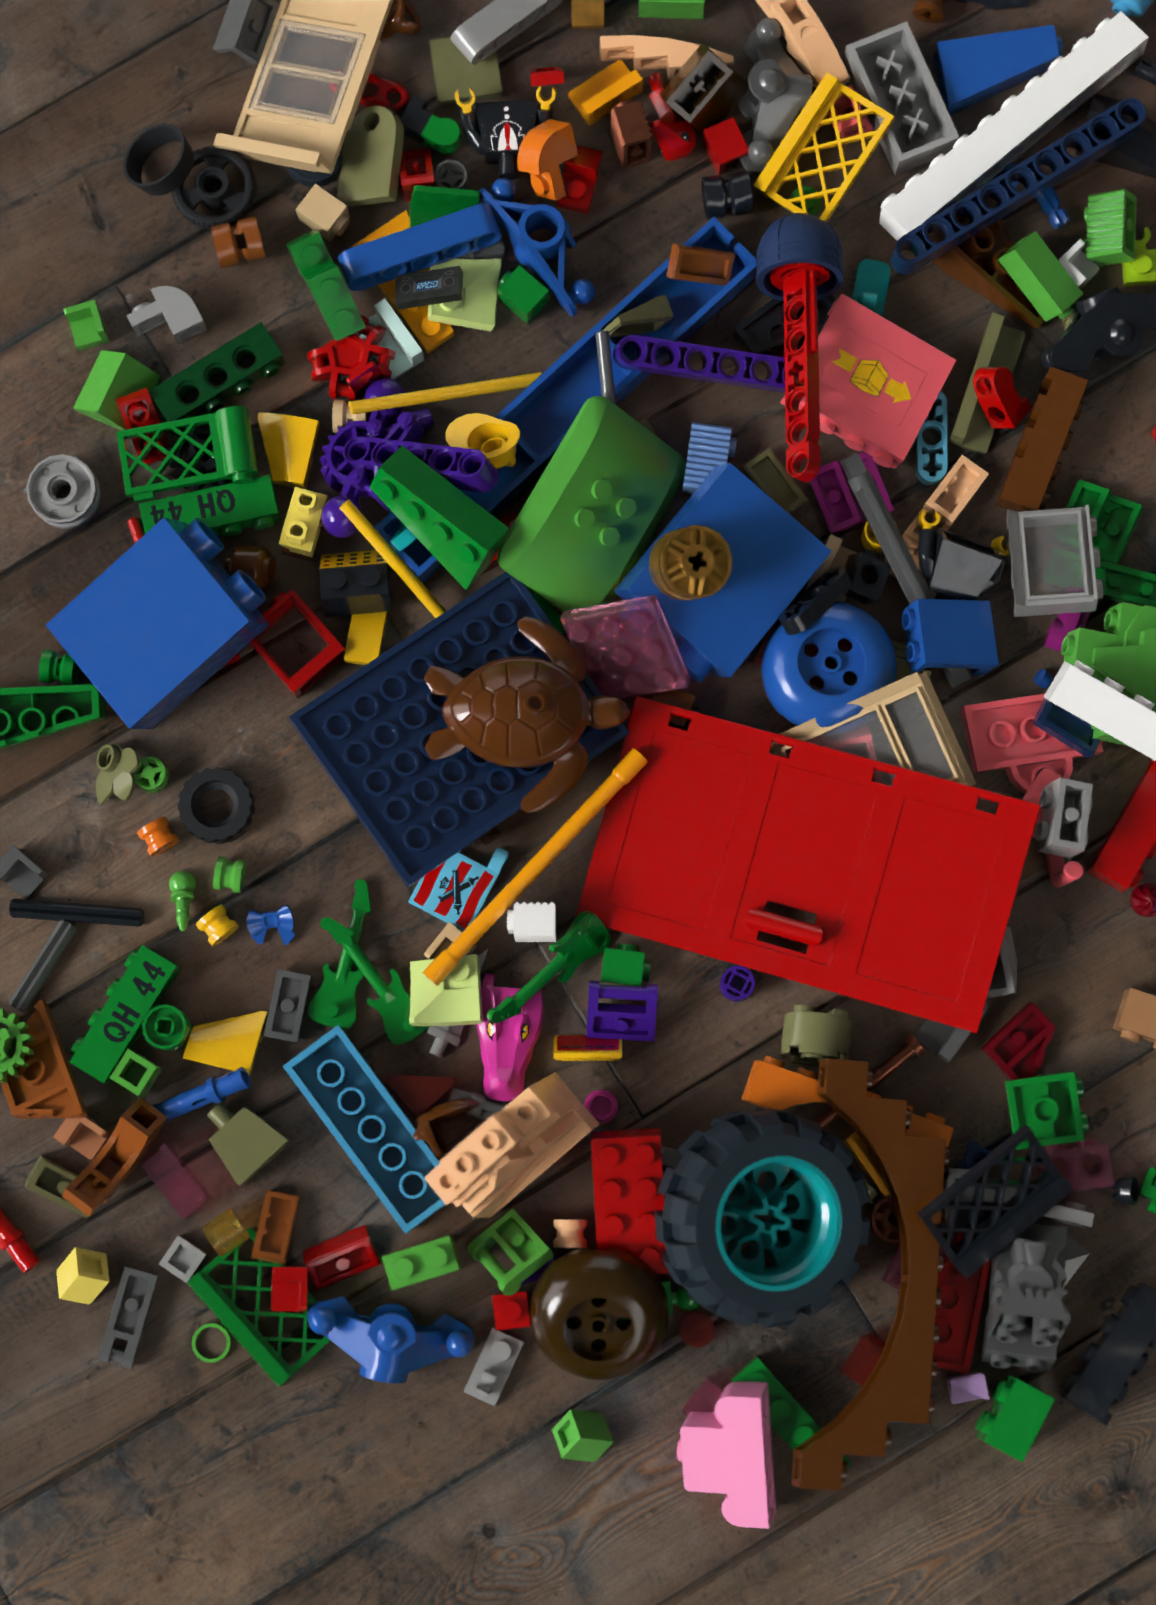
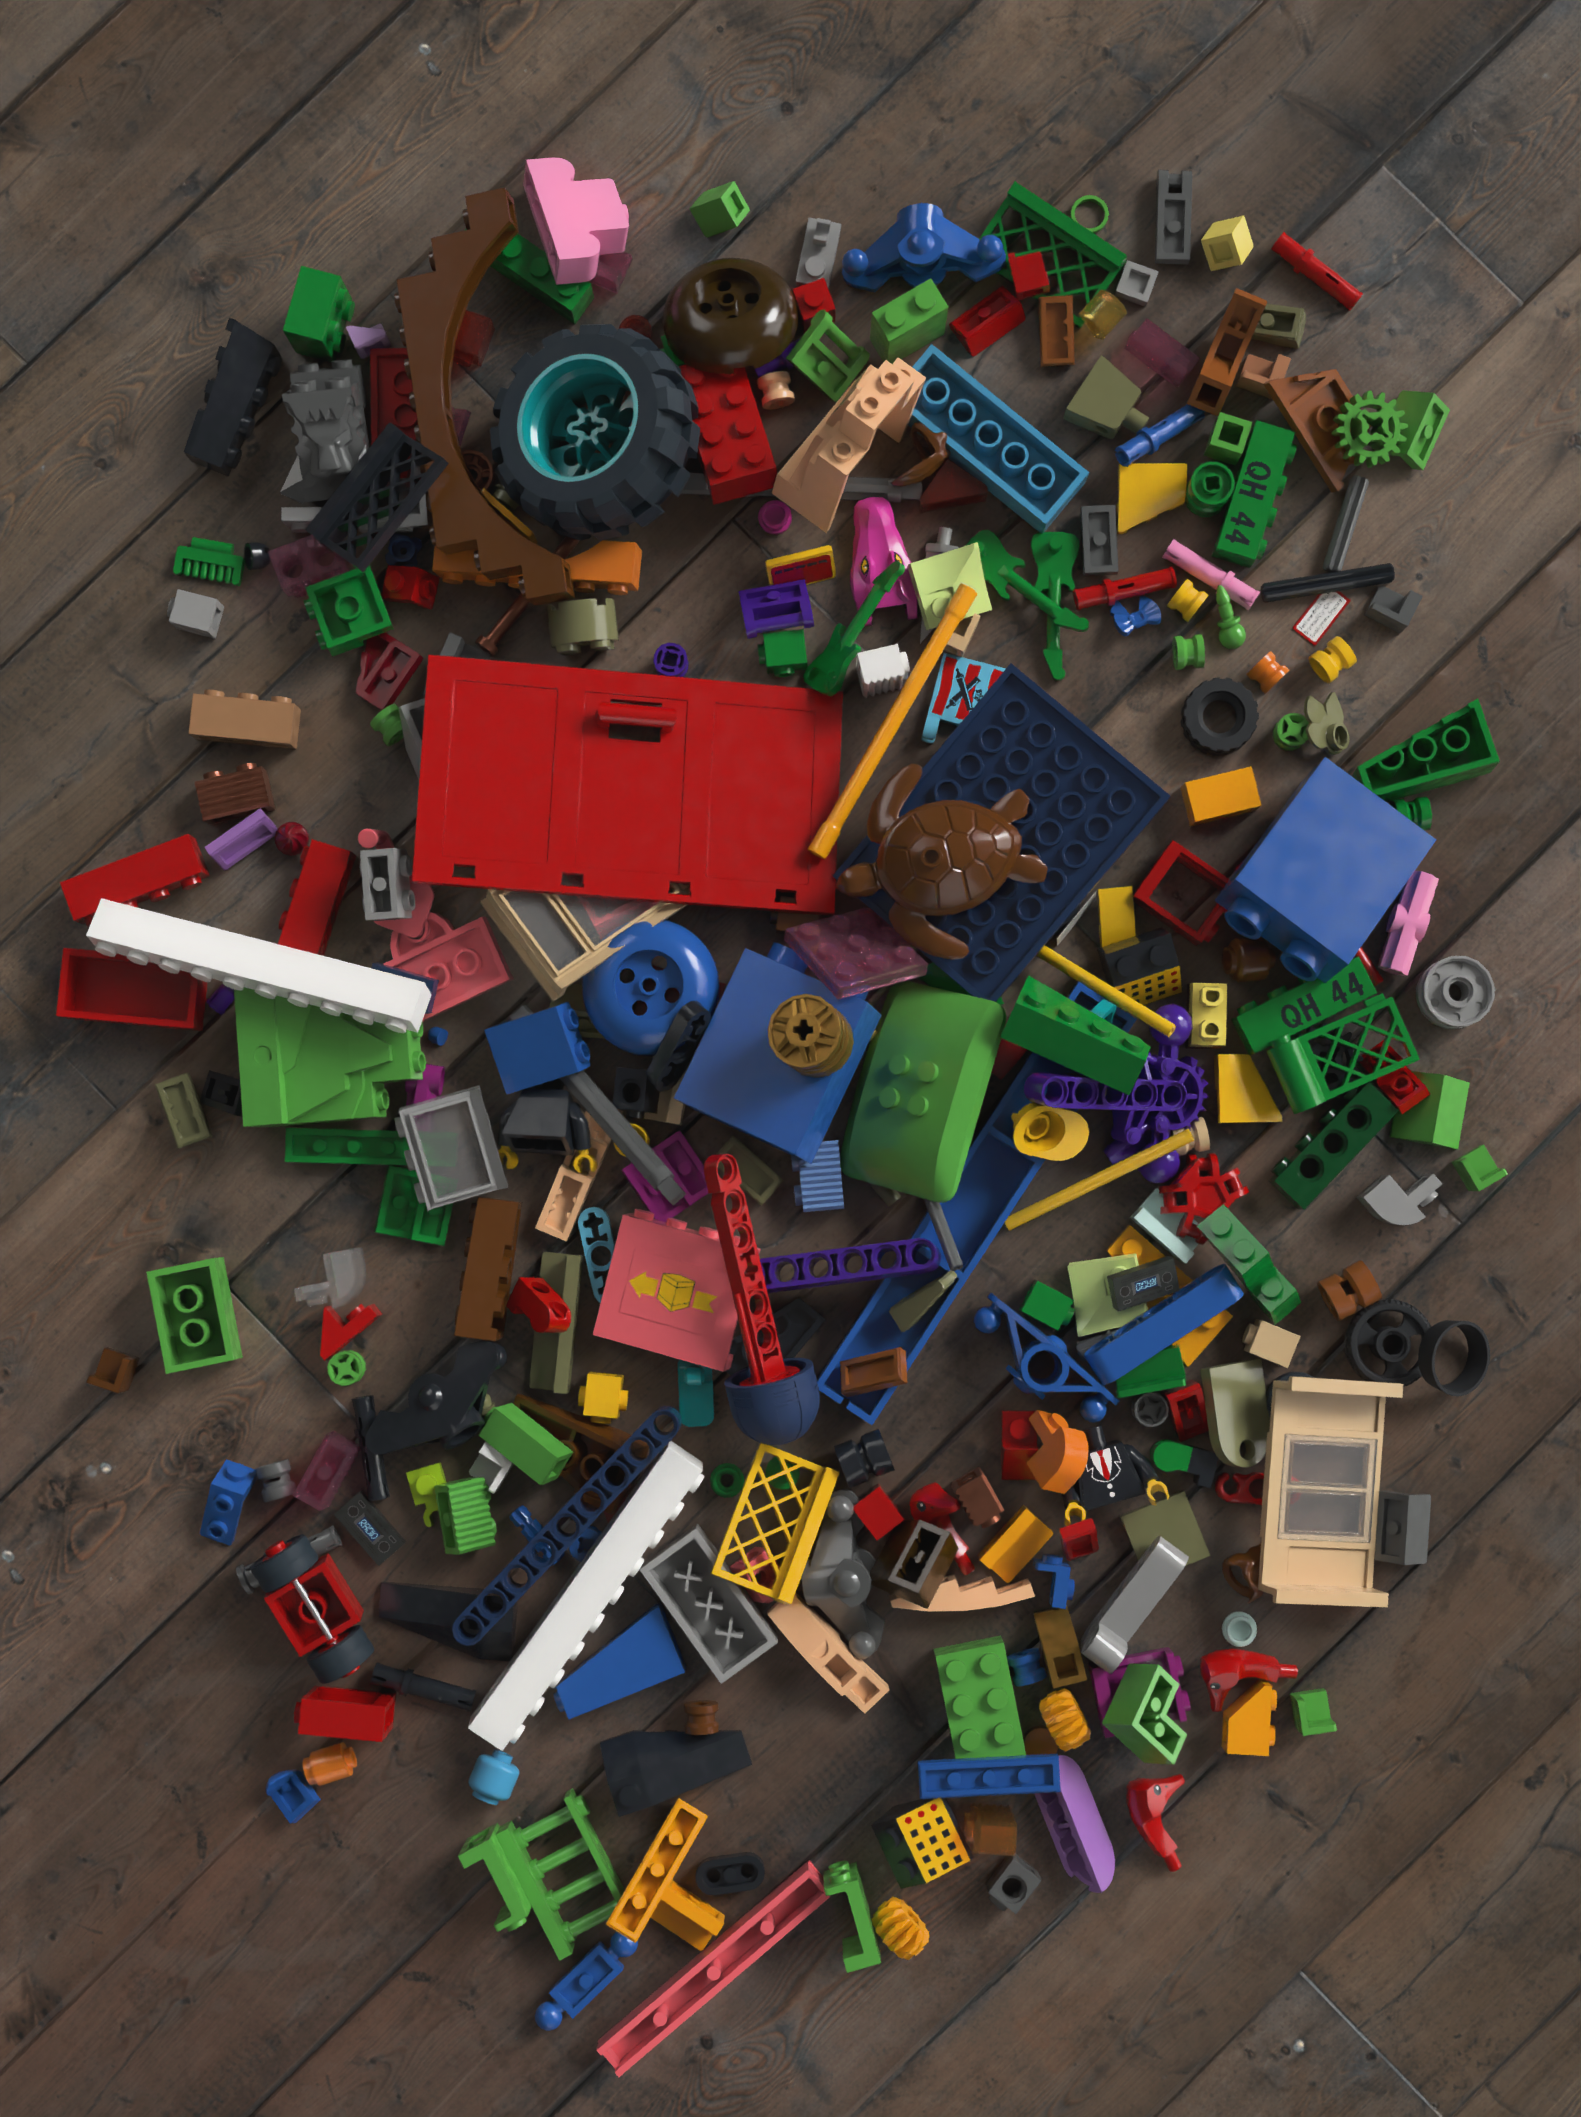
camera: 170 degrees right, 5 degrees up
none -> bright green wheel [370,704,404,746]
none -> red bracket [381,565,439,609]
none -> yellow brick [578,1371,629,1424]
none -> green plate [710,1463,744,1498]
none -> blue bracket [1033,1554,1075,1609]
none -> red pin [1073,566,1177,611]
none -> bright pink pin [1162,539,1260,611]
none -> light orange panel [1181,766,1262,827]
none -> white sticker [1293,591,1350,646]
none -> yellow wheel [1308,636,1357,684]
none -> bright pink piece [1378,871,1439,976]

